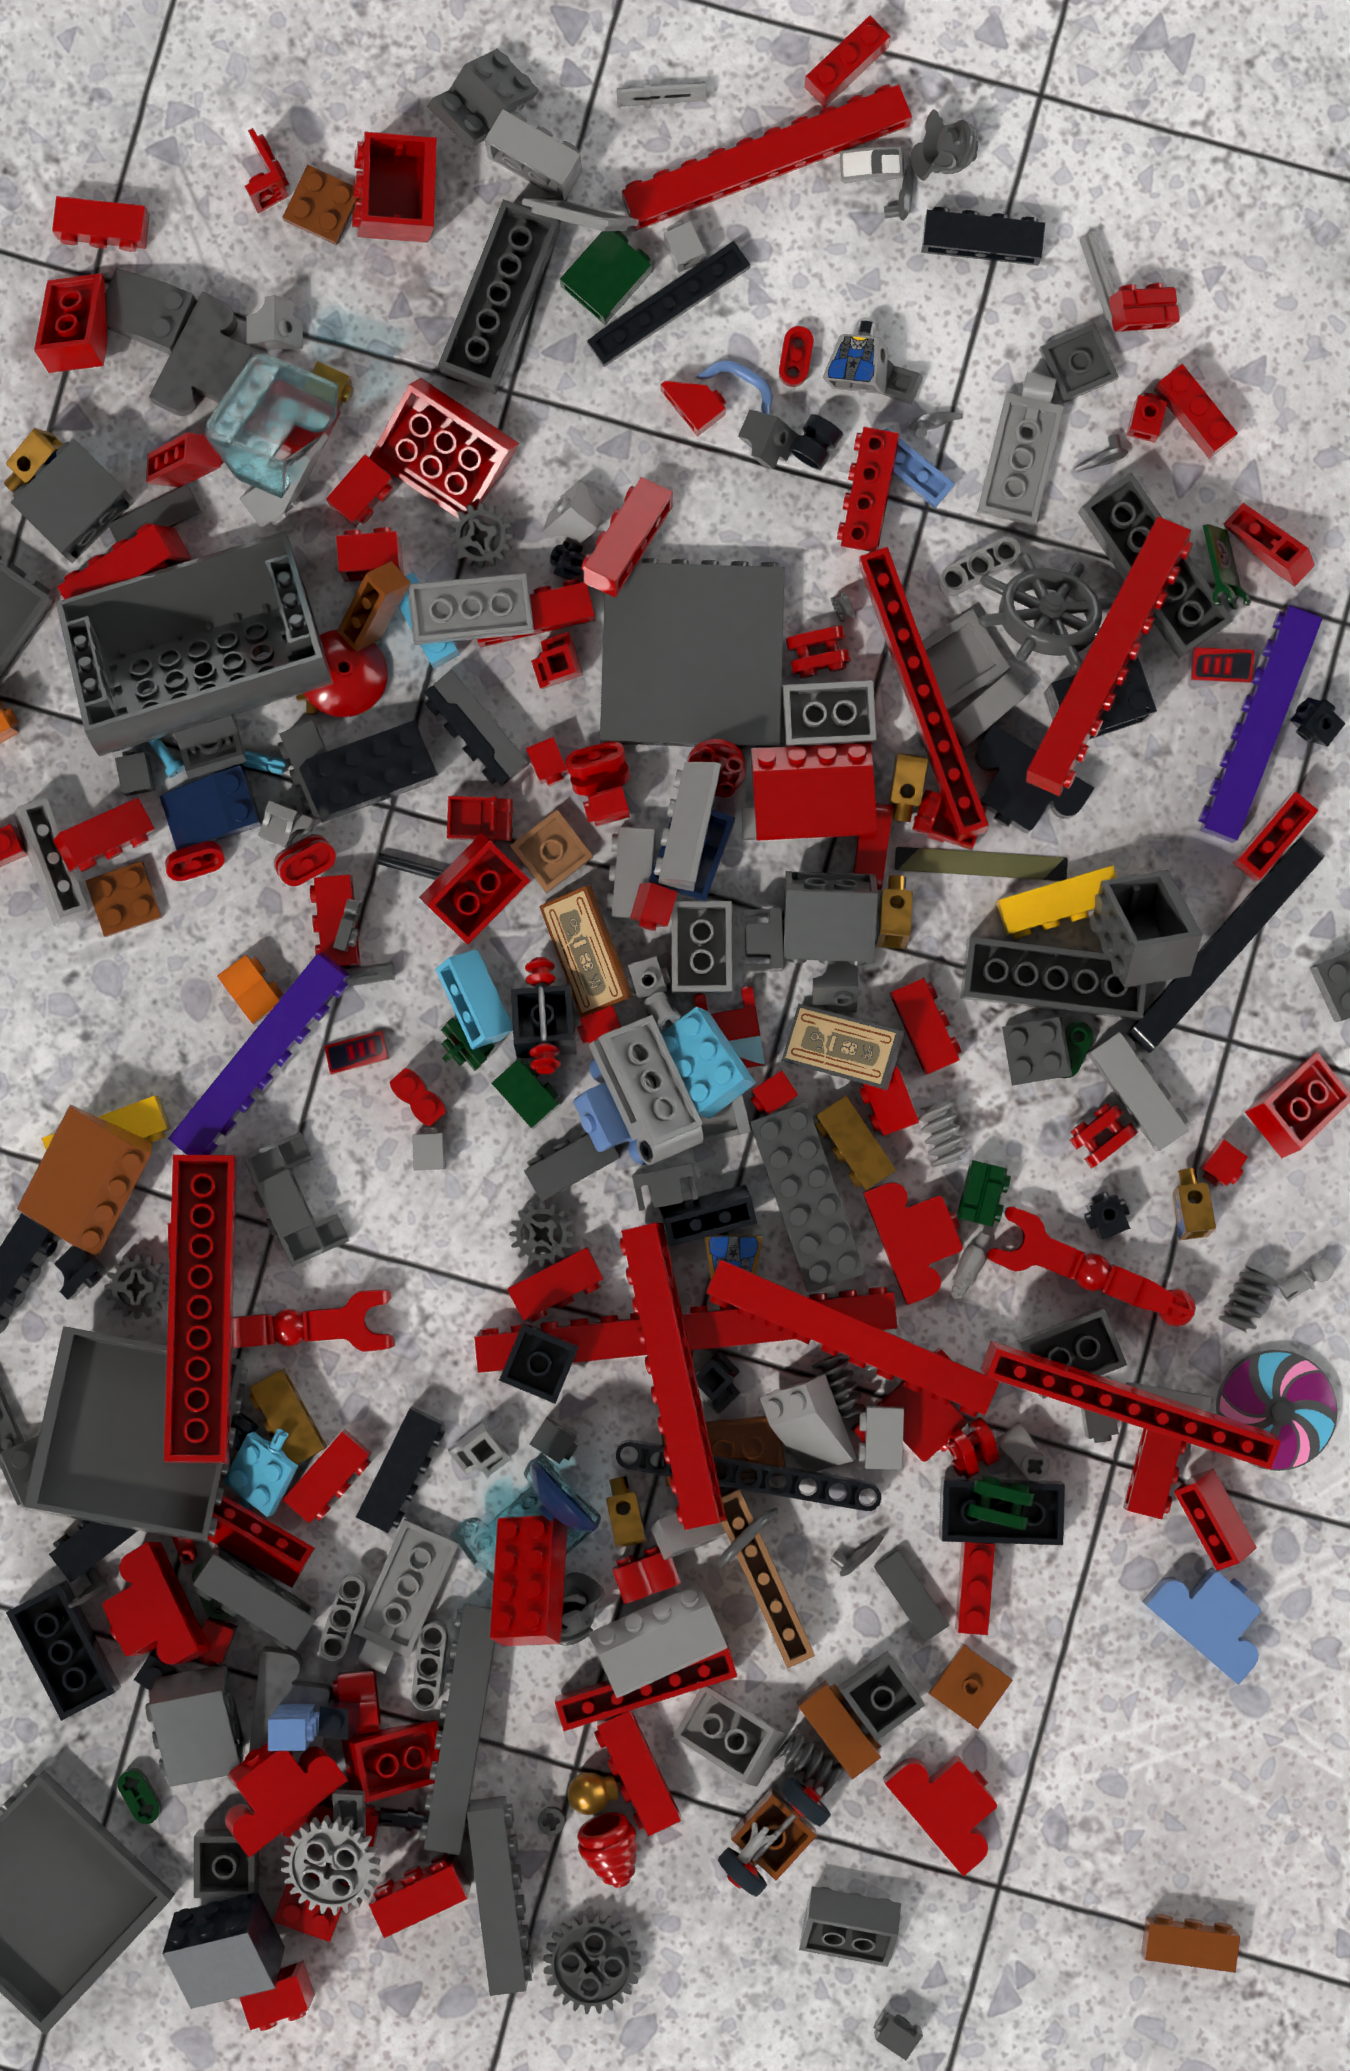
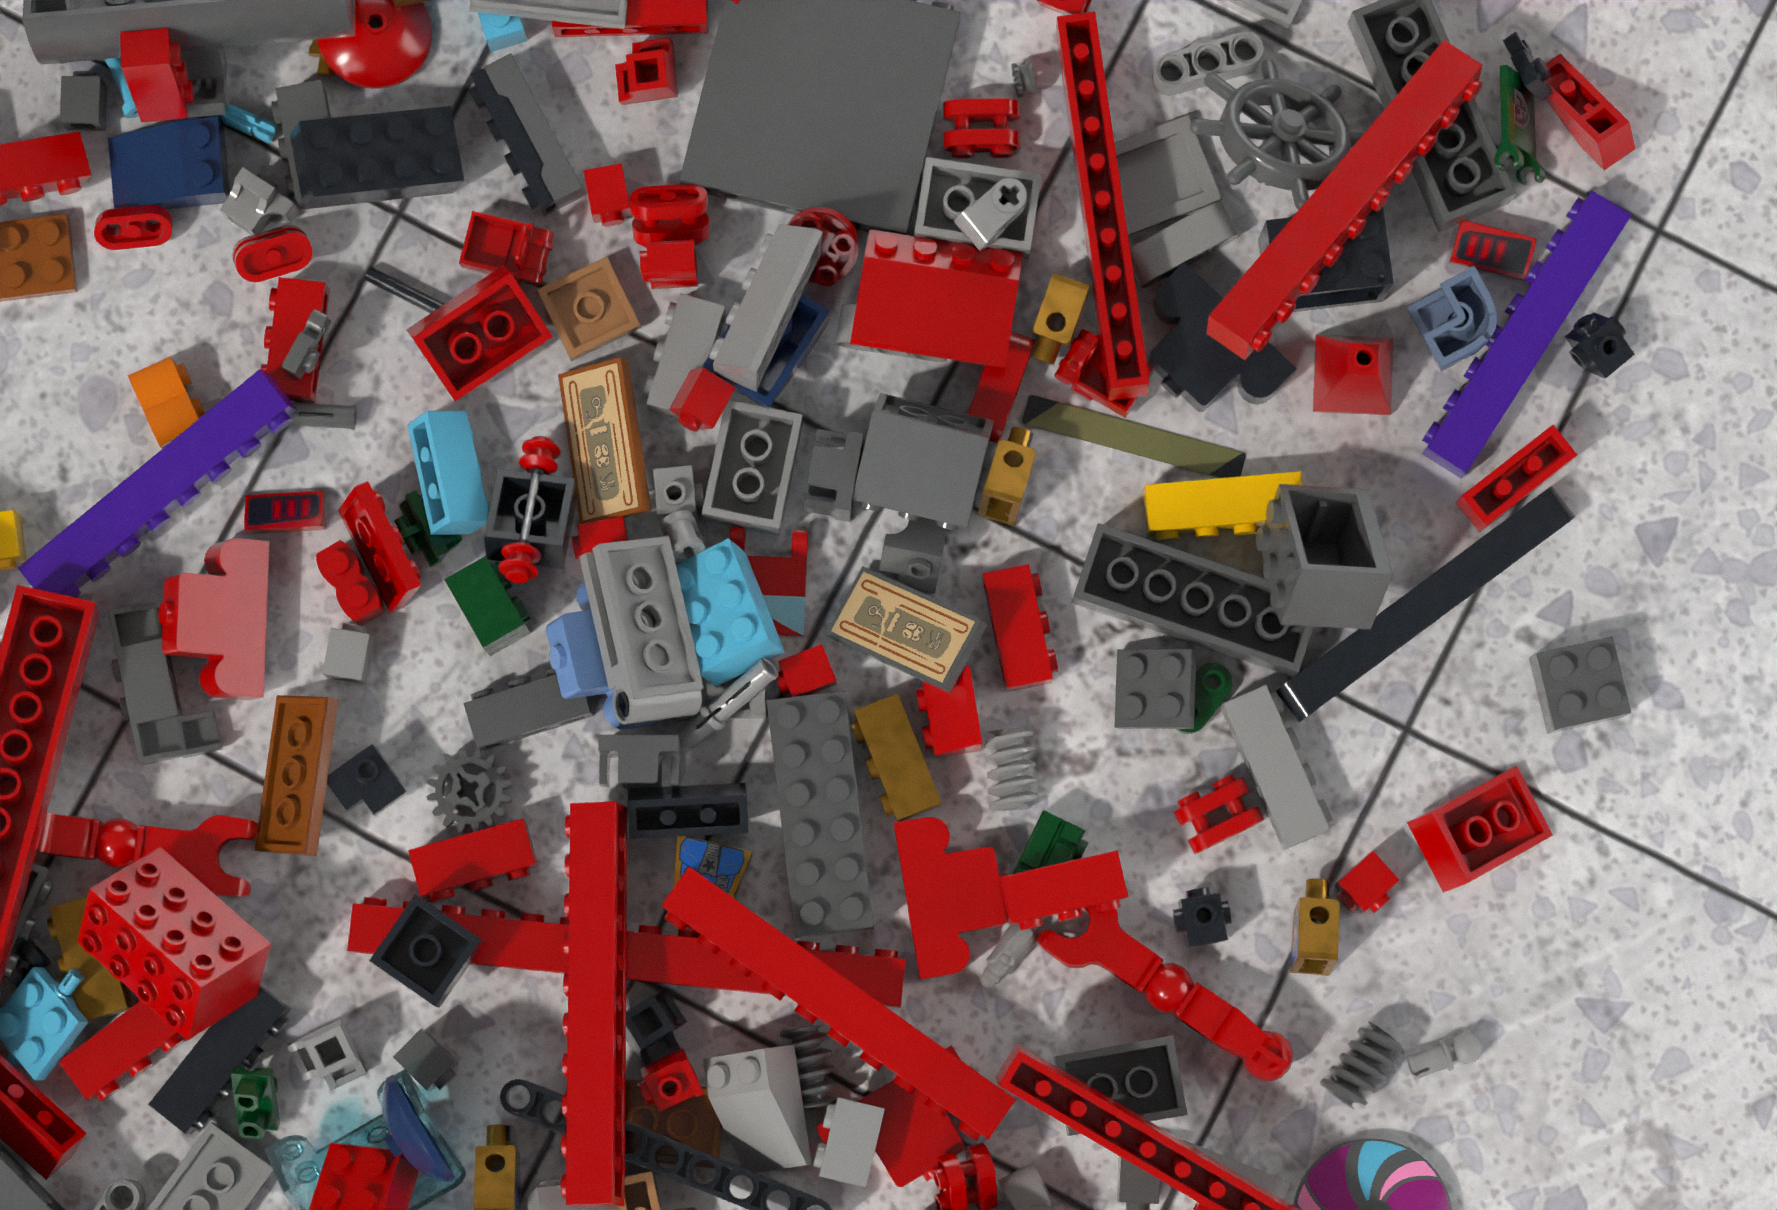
camera: 10 degrees right, 5 degrees down
none -> red brick [77,847,271,1040]
none -> red brick [120,28,194,123]
none -> brick [158,538,269,700]
none -> dark green hips [231,1066,280,1139]
none -> dark orange tile [255,695,339,856]
none -> black brick [327,744,407,816]
none -> red plate [338,481,421,613]
none -> red brick [638,1048,704,1112]
none -> light grey pin [677,658,779,749]
none -> light grey piece [954,178,1027,251]
none -> red brick [999,850,1129,931]
none -> red slope [1313,334,1393,416]
none -> sand blue brick [1407,266,1497,372]
none -> black plate [1503,32,1554,101]

